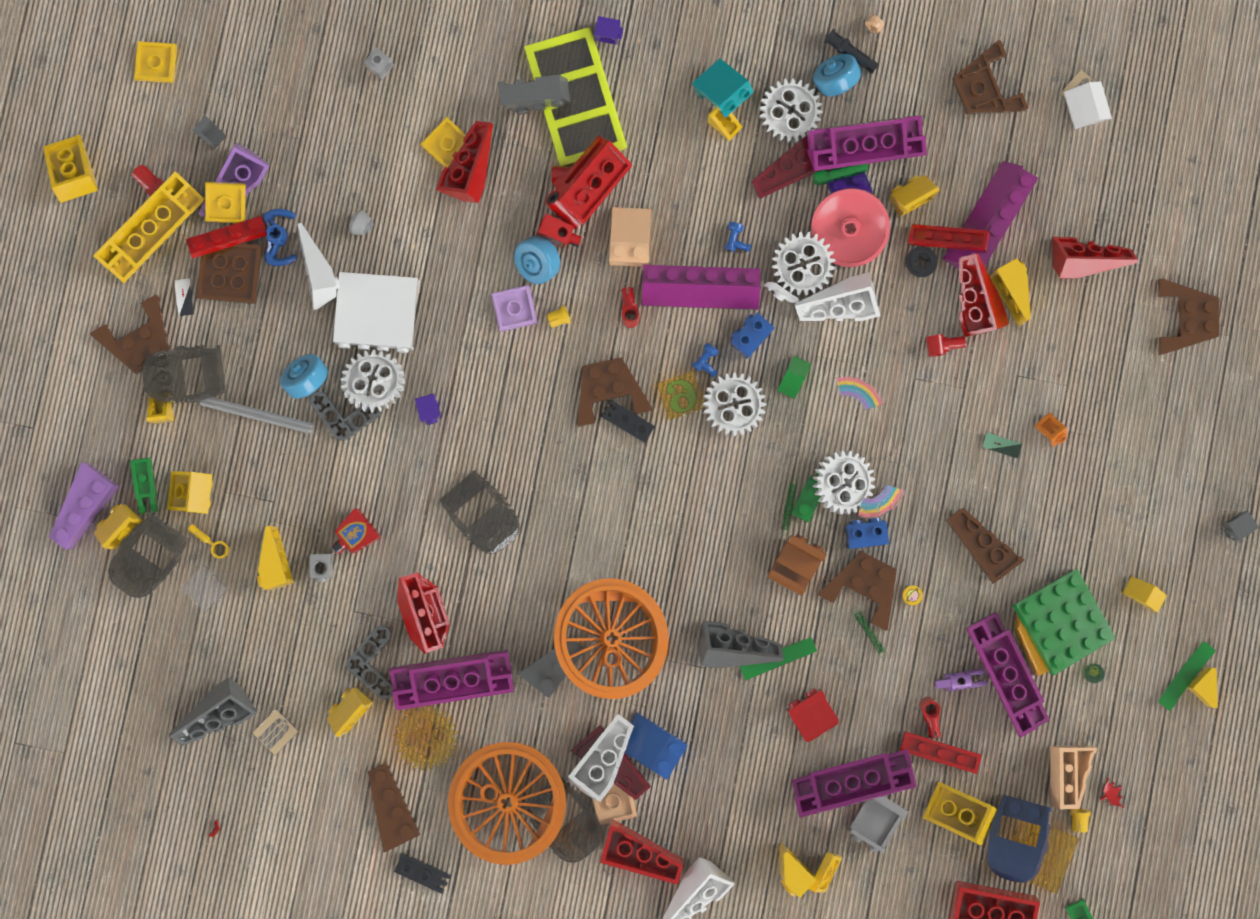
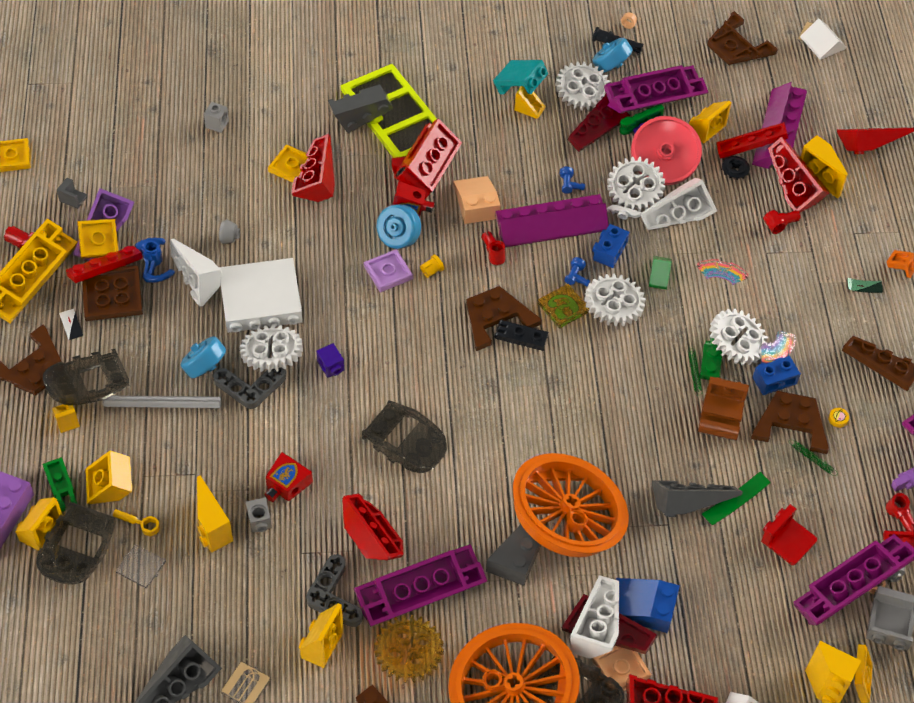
camera: 20 degrees left, 30 degrees down
dark purple brick [594,16,624,45] -> none

